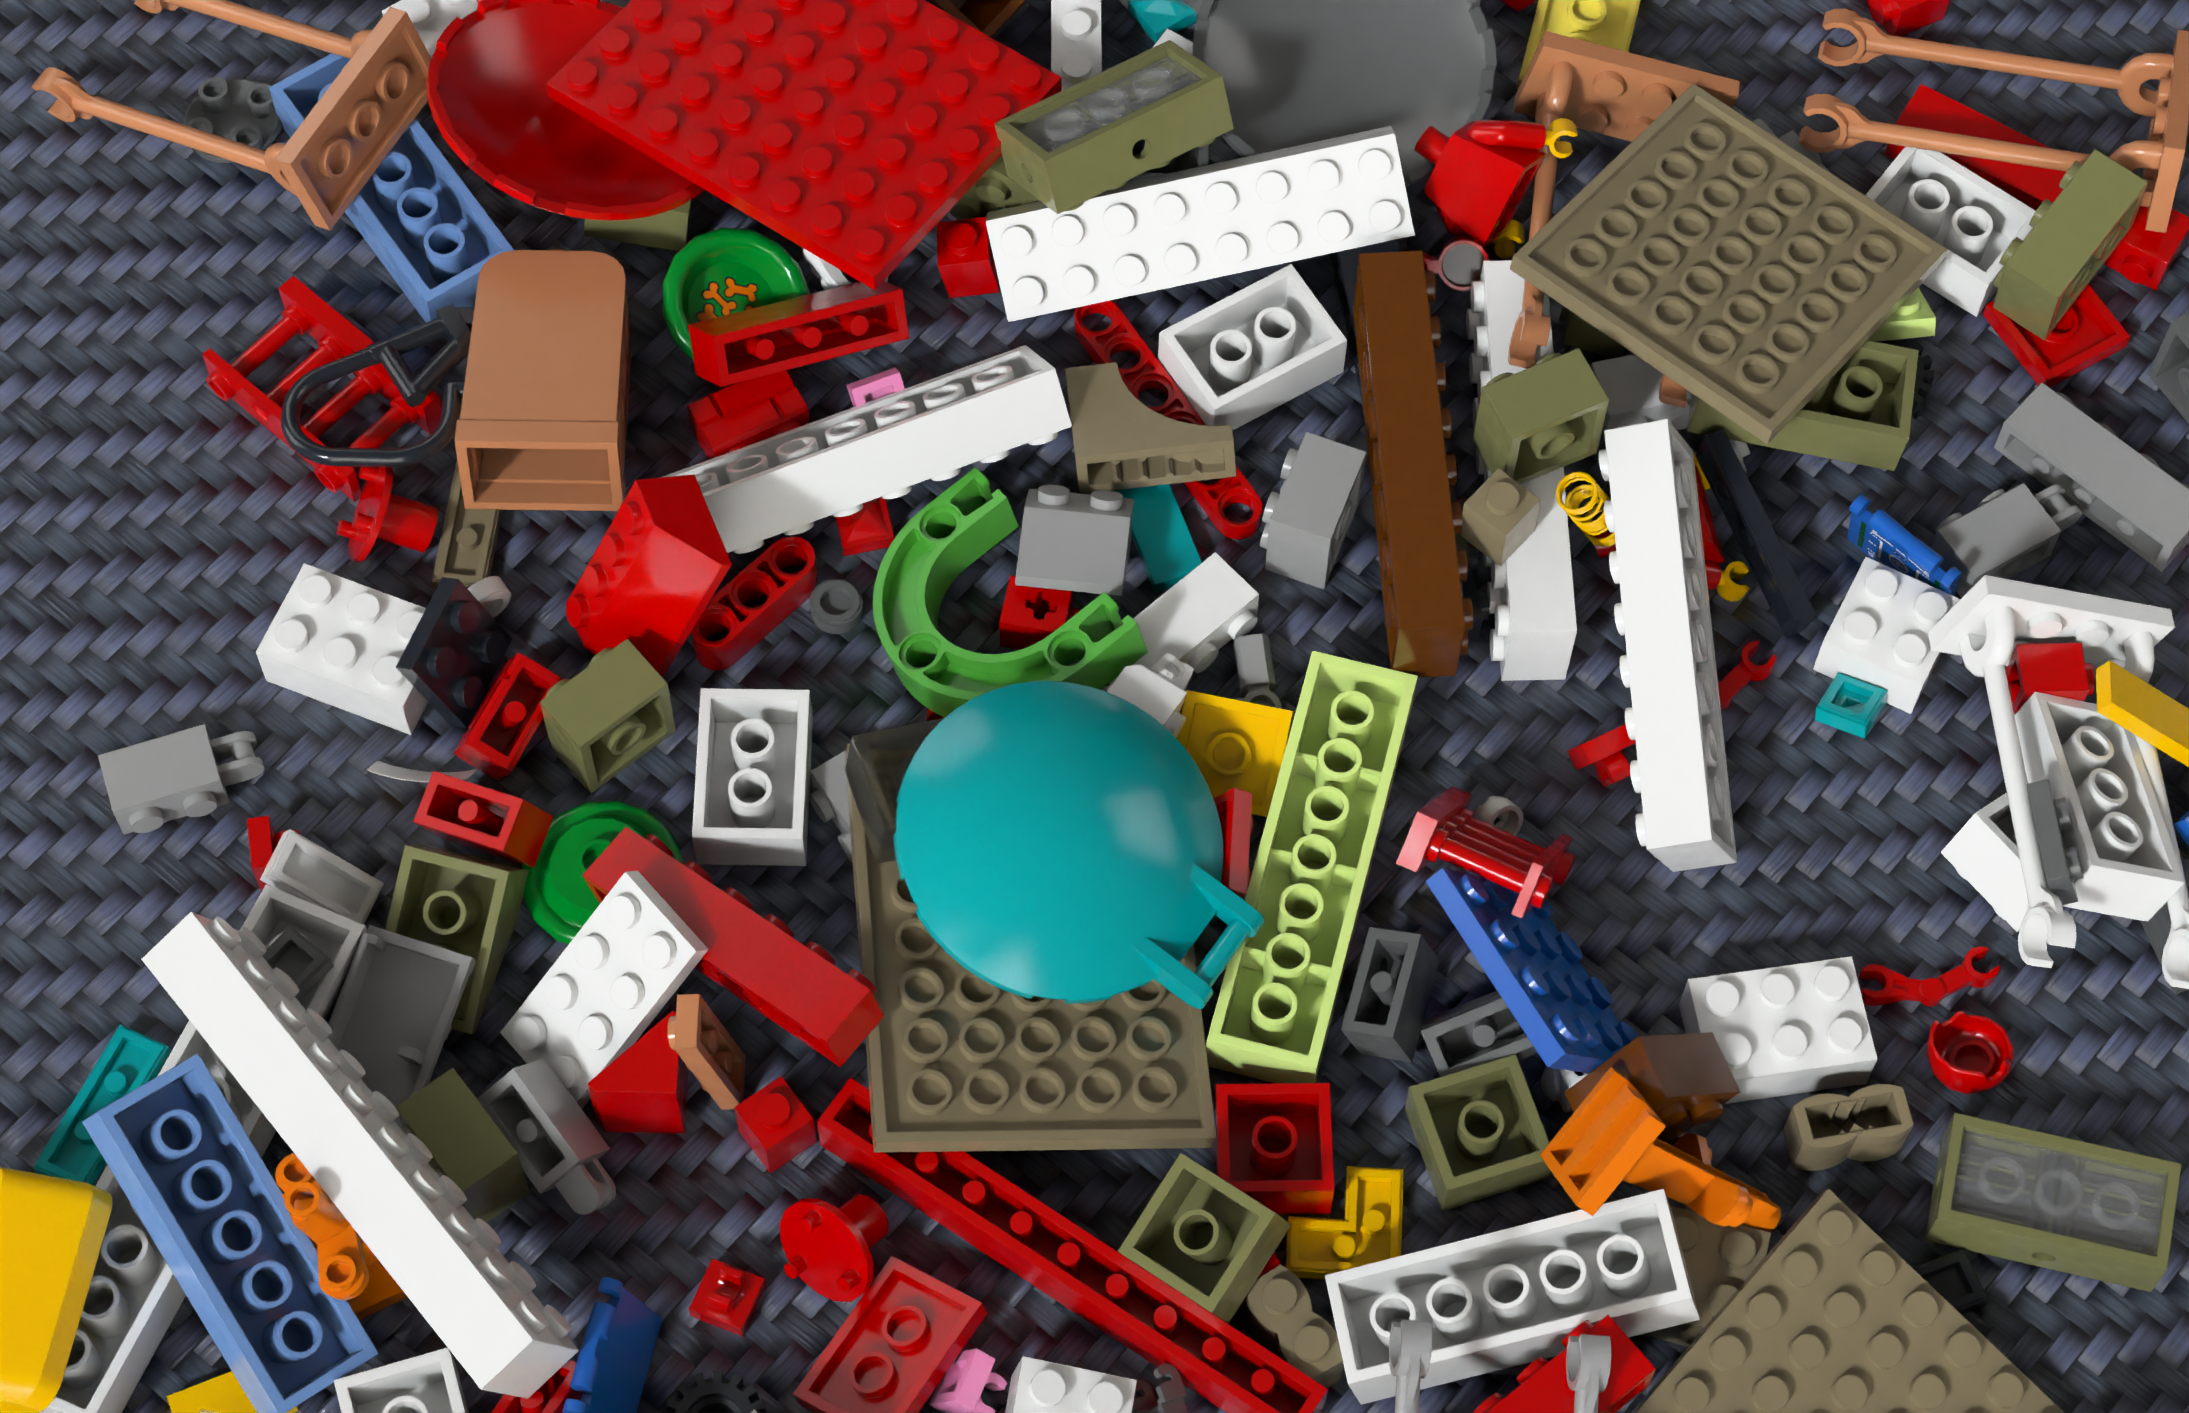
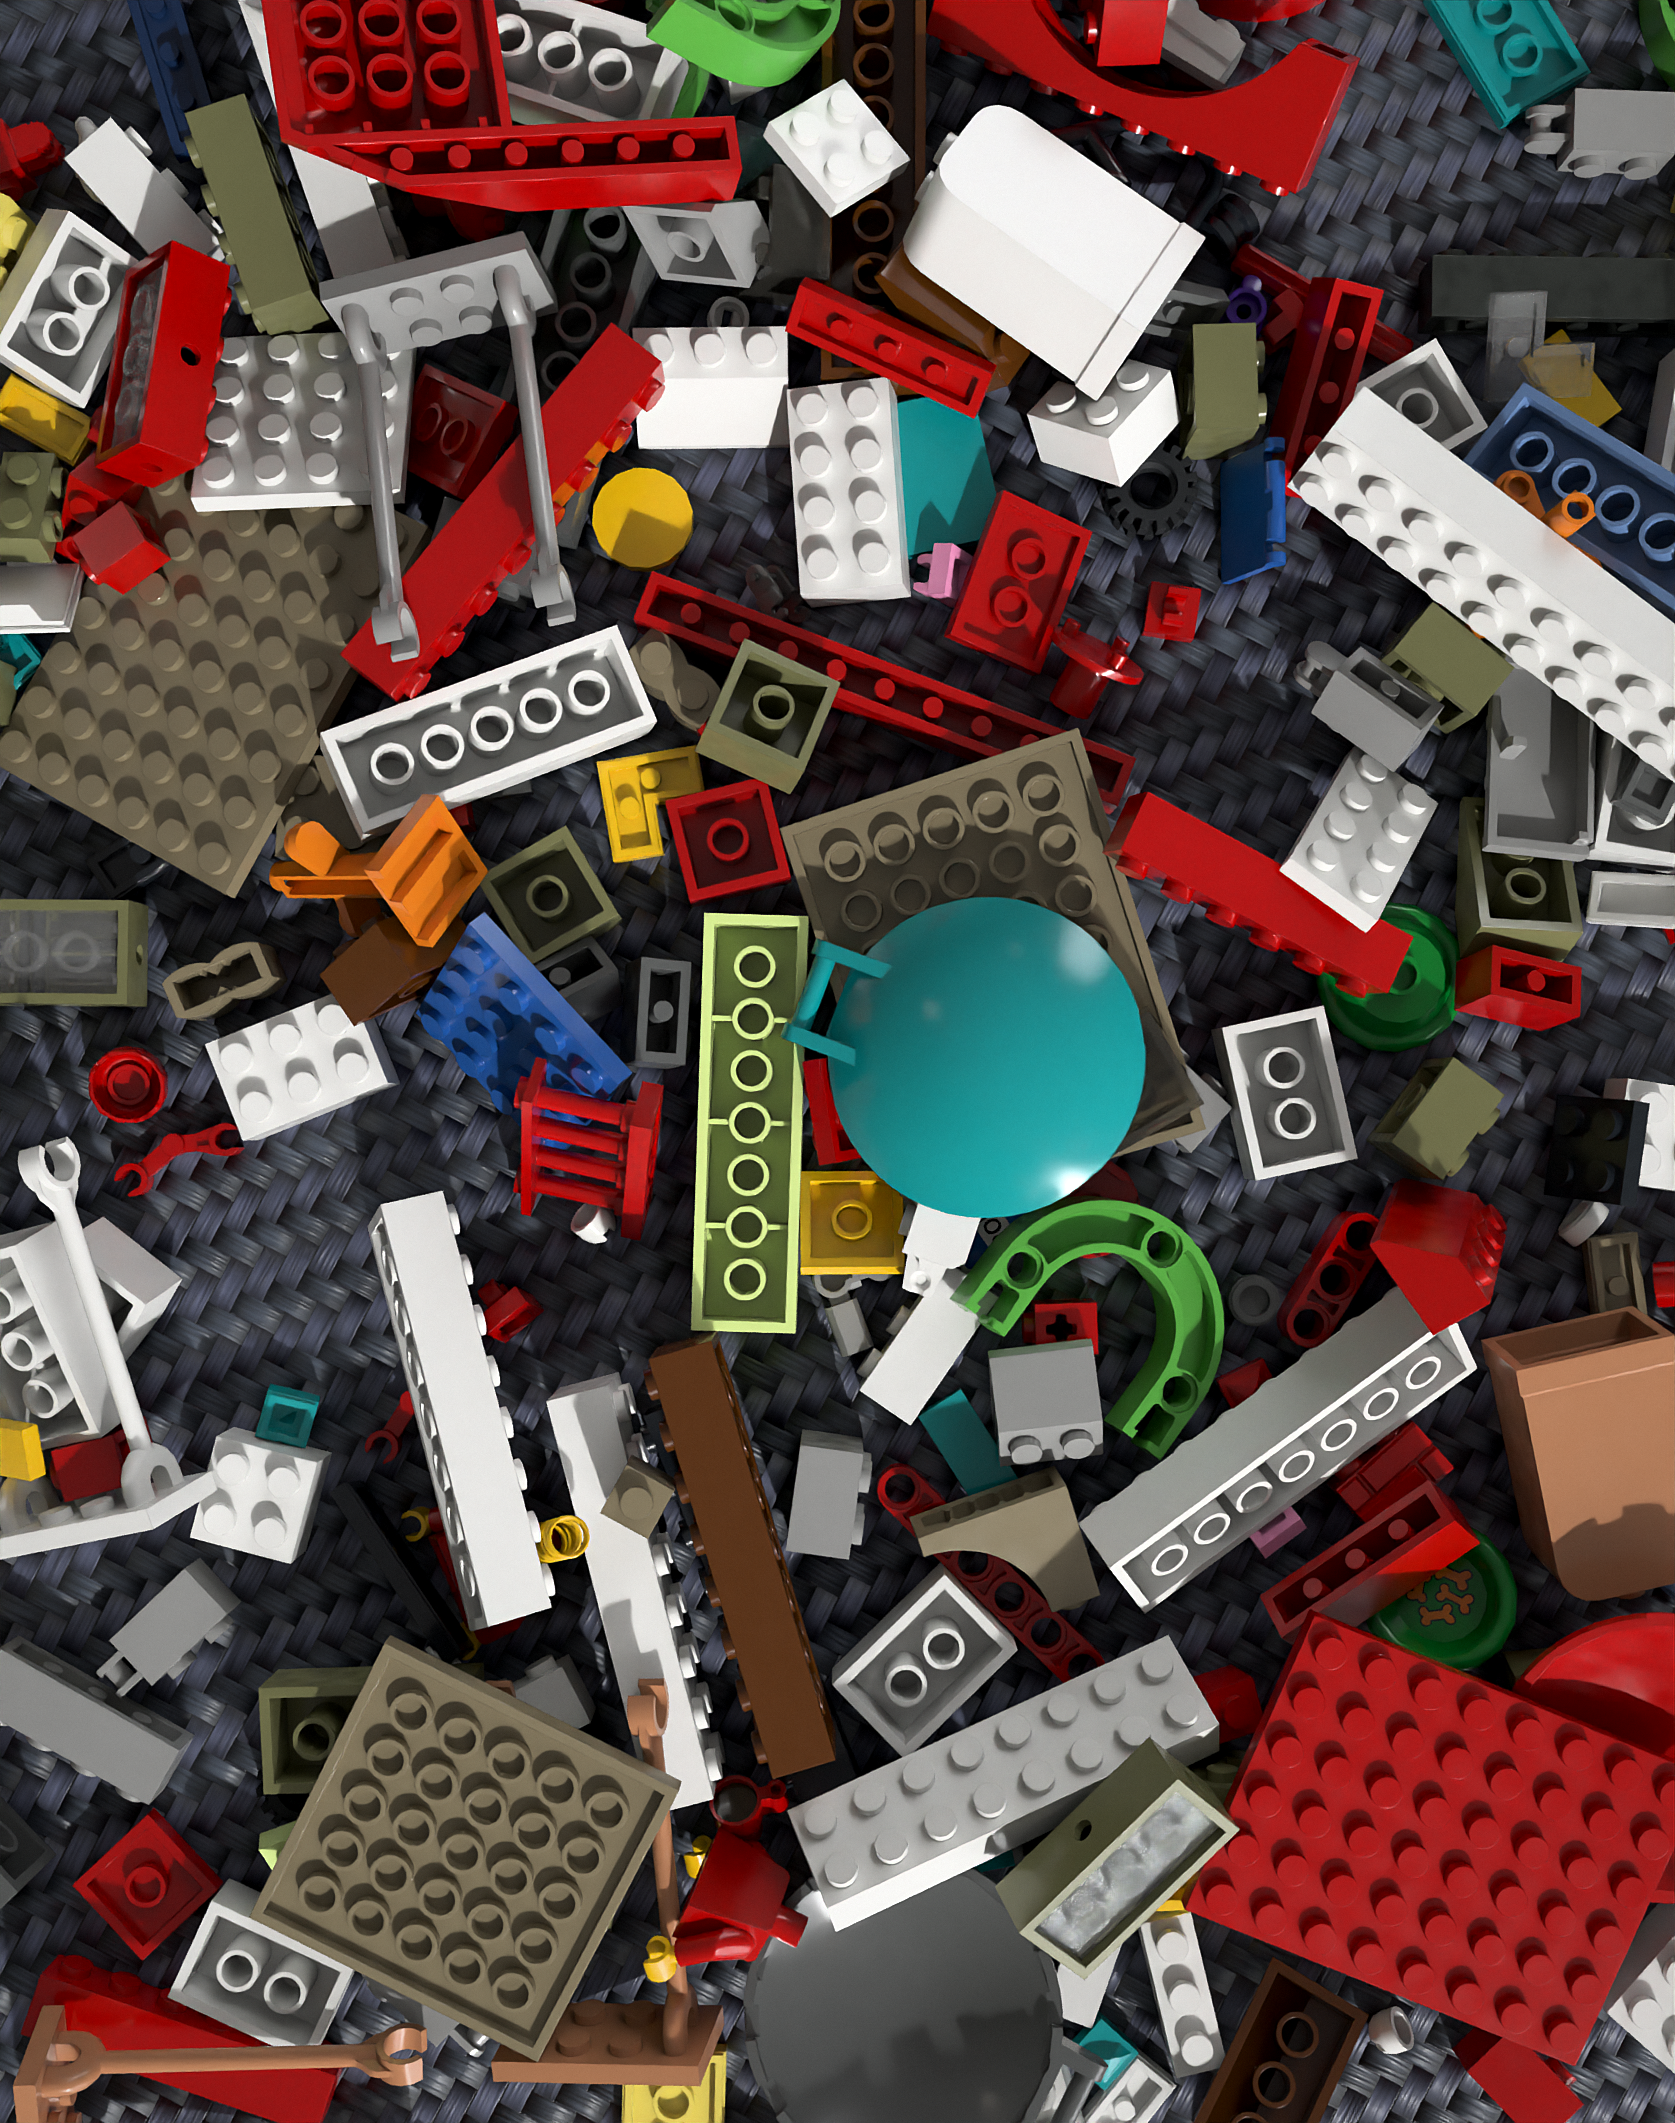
camera: 170 degrees right, 25 degrees up
white sticker [367,761,477,782] -> none
red brick [453,653,563,781] -> none
red slope [587,1010,689,1134] -> none
nougat plate [668,994,746,1110] -> none
red brick [734,1076,817,1174] -> none
olive brick [1473,348,1609,484] -> none
blue piece [1847,494,1963,596] -> none
olive brick [1993,149,2148,341] -> none
dark grey plate [2026,779,2084,905] -> none

